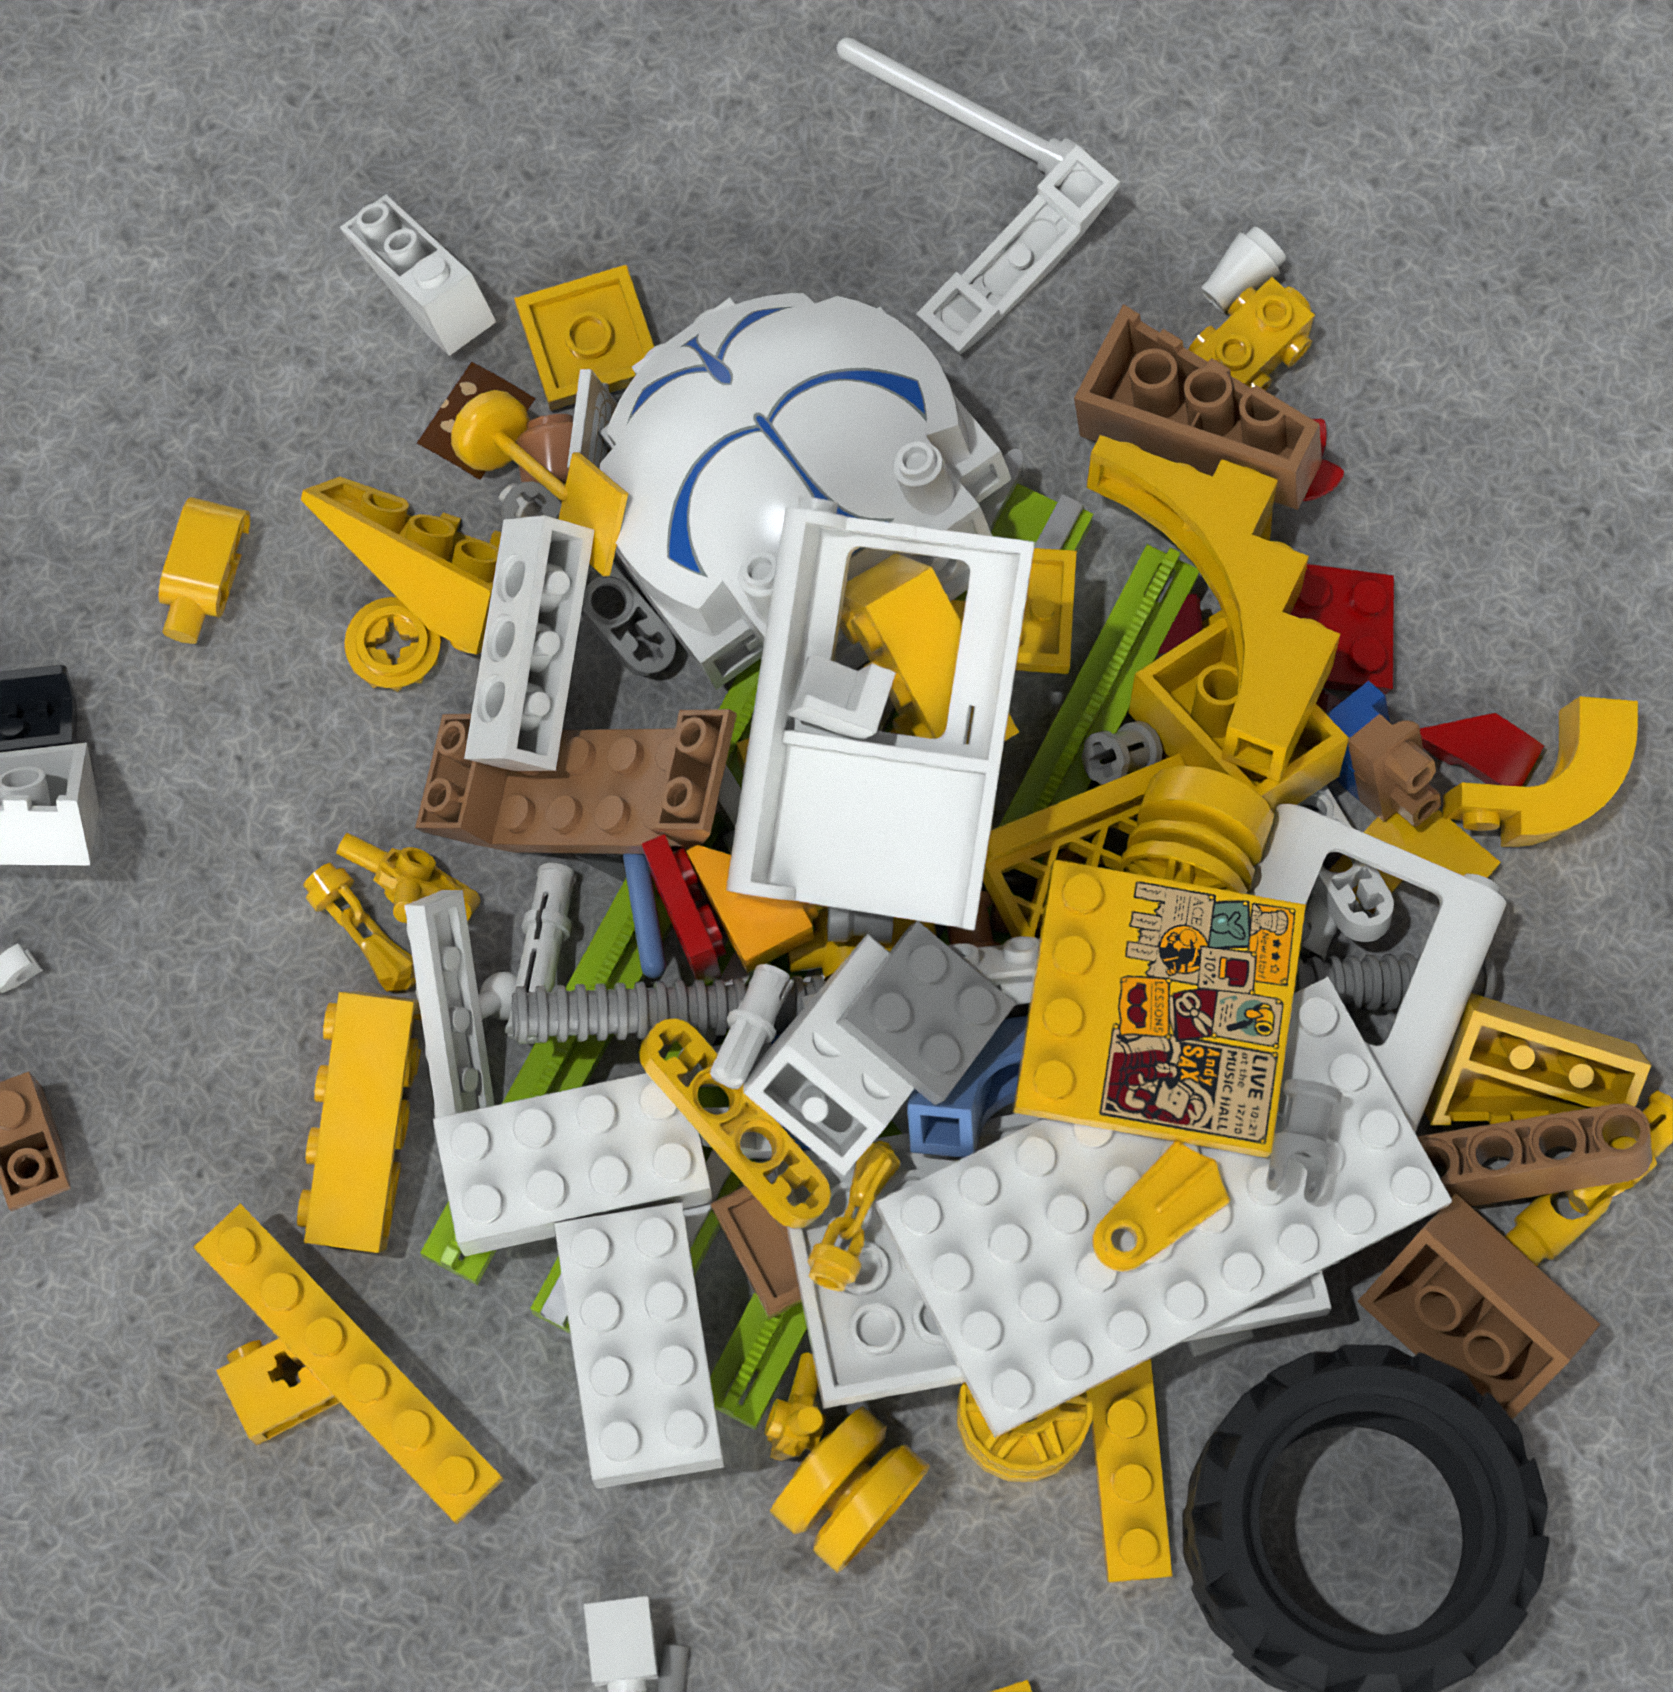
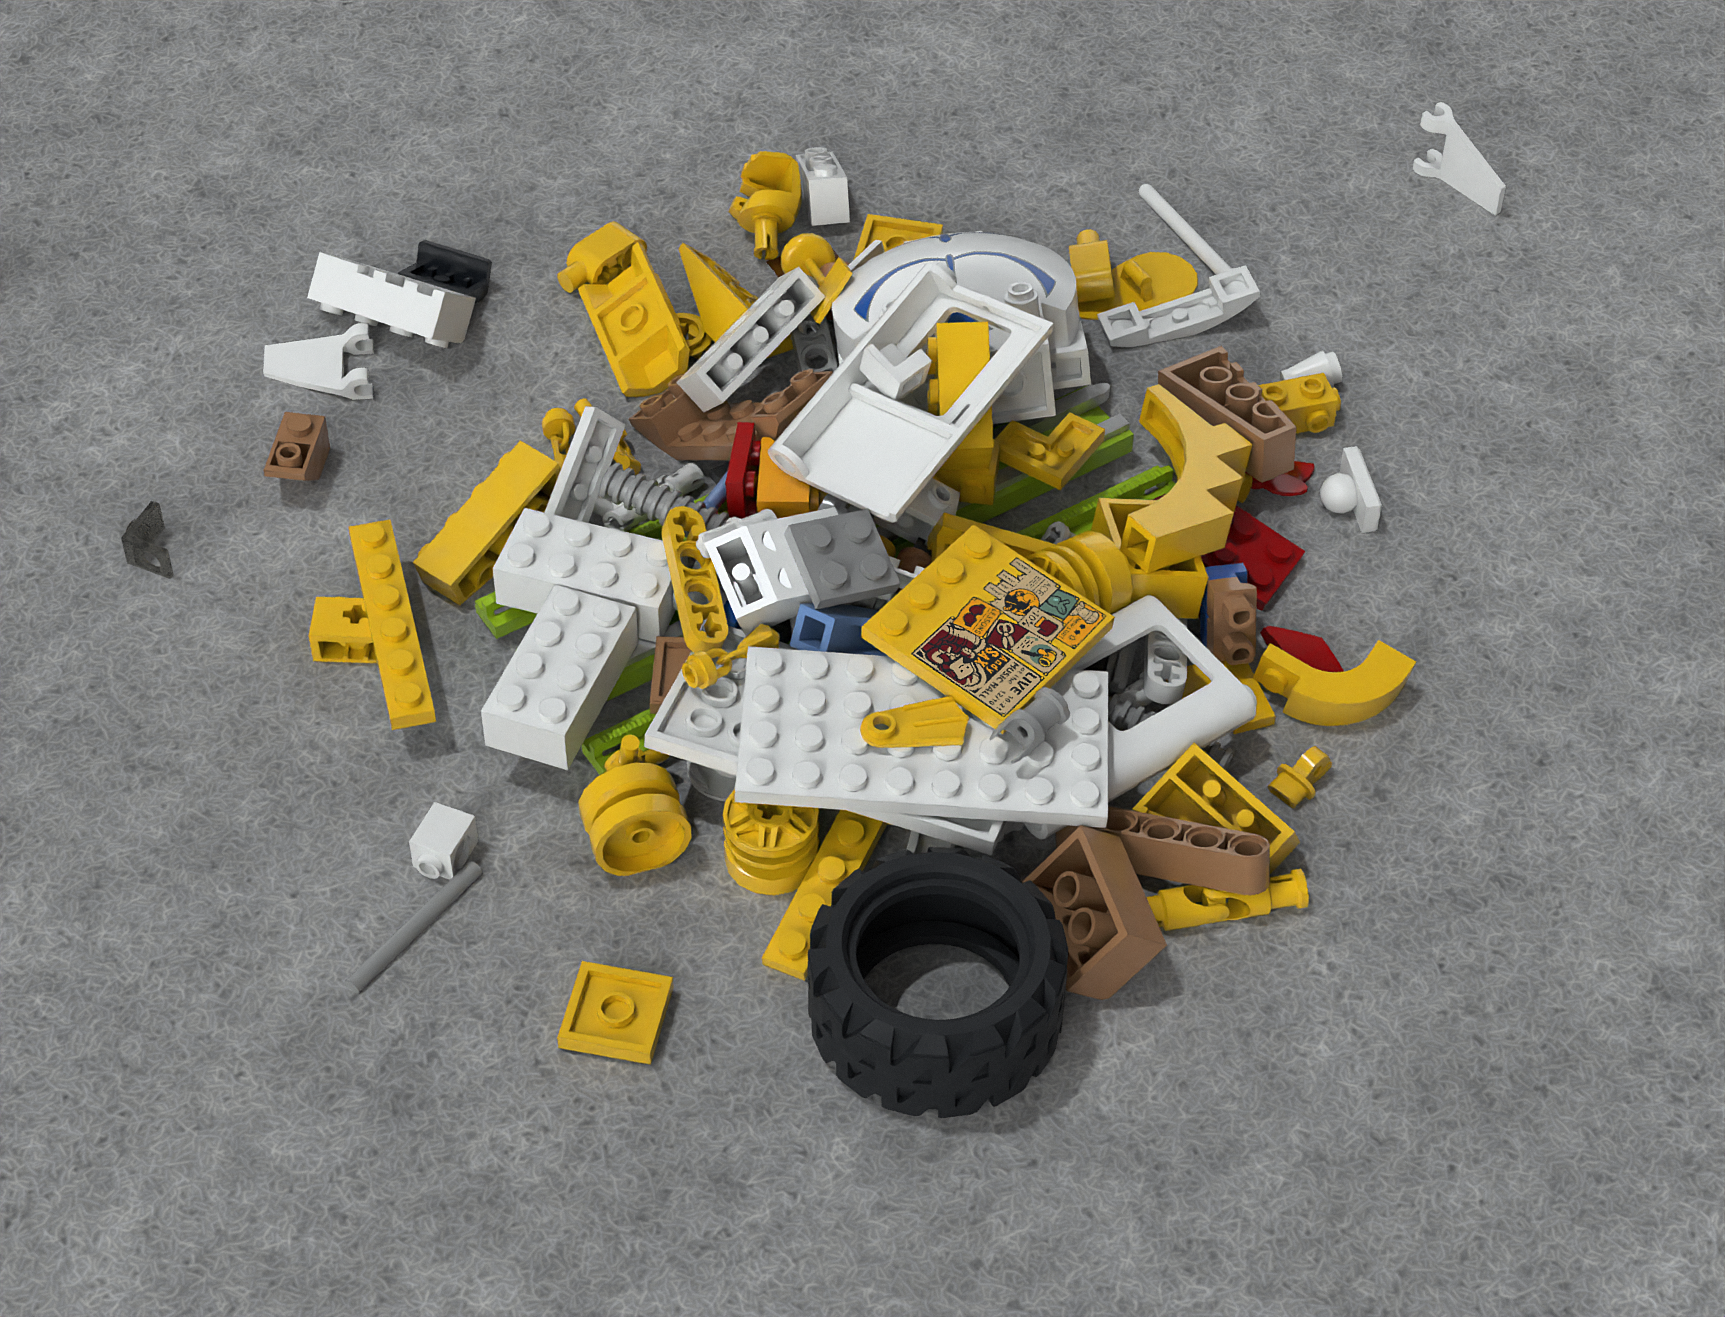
camera: 30 degrees right, 25 degrees down
none -> yellow piece [578,242,690,397]
none -> yellow piece [728,151,802,260]
none -> yellow piece [1069,229,1115,303]
none -> yellow shield [1078,252,1198,320]
none -> yellow piece [1268,746,1332,809]
none -> white tile [1320,446,1382,533]

